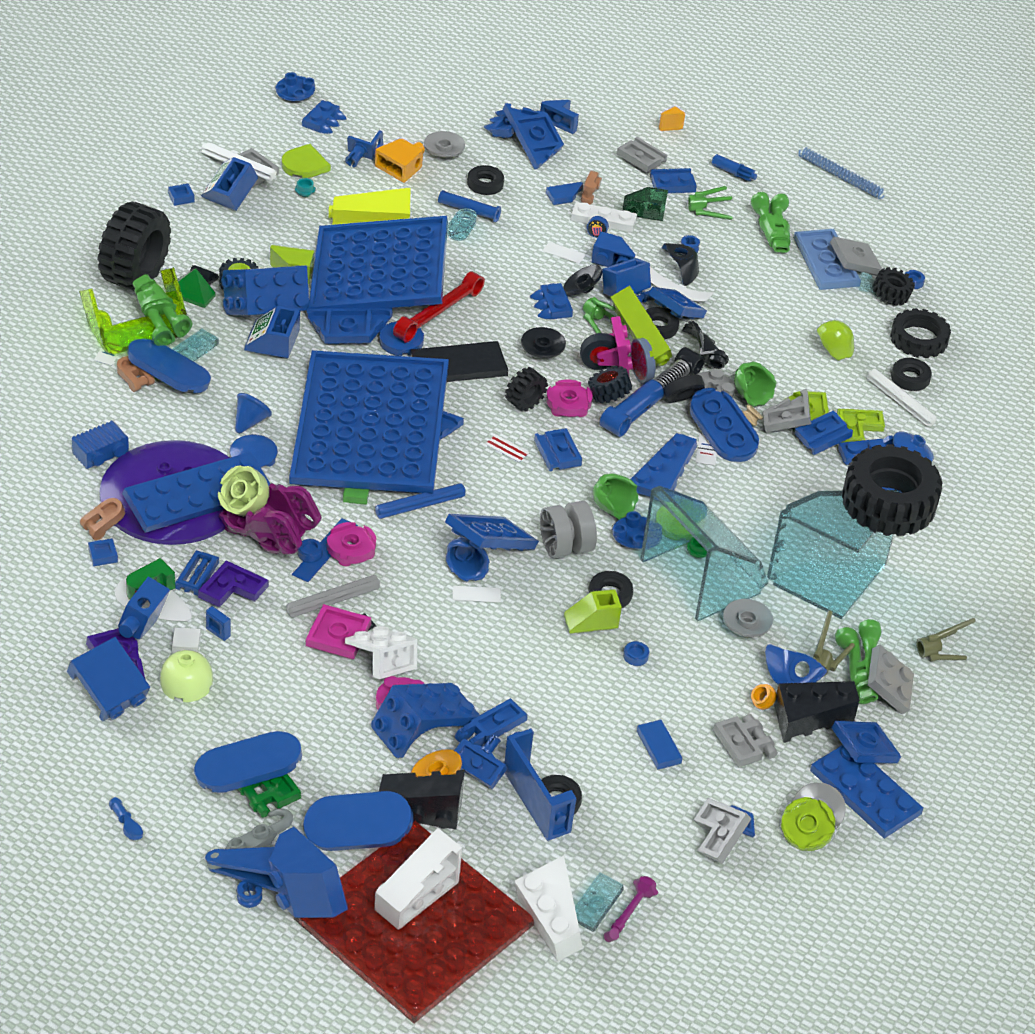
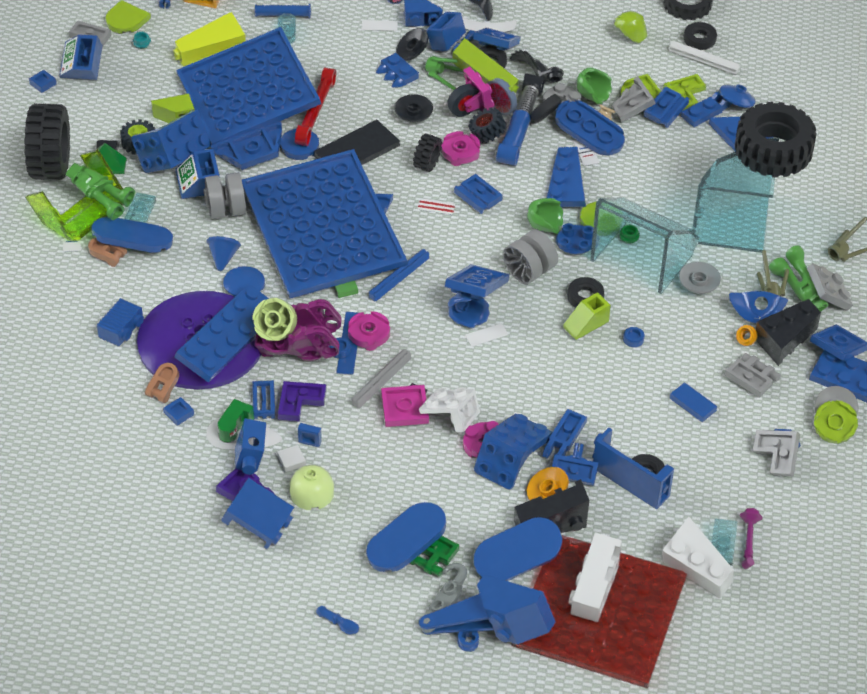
camera: 20 degrees left, 5 degrees up
white axle [202,143,277,181] -> none
none -> light grey wheel [204,172,246,219]

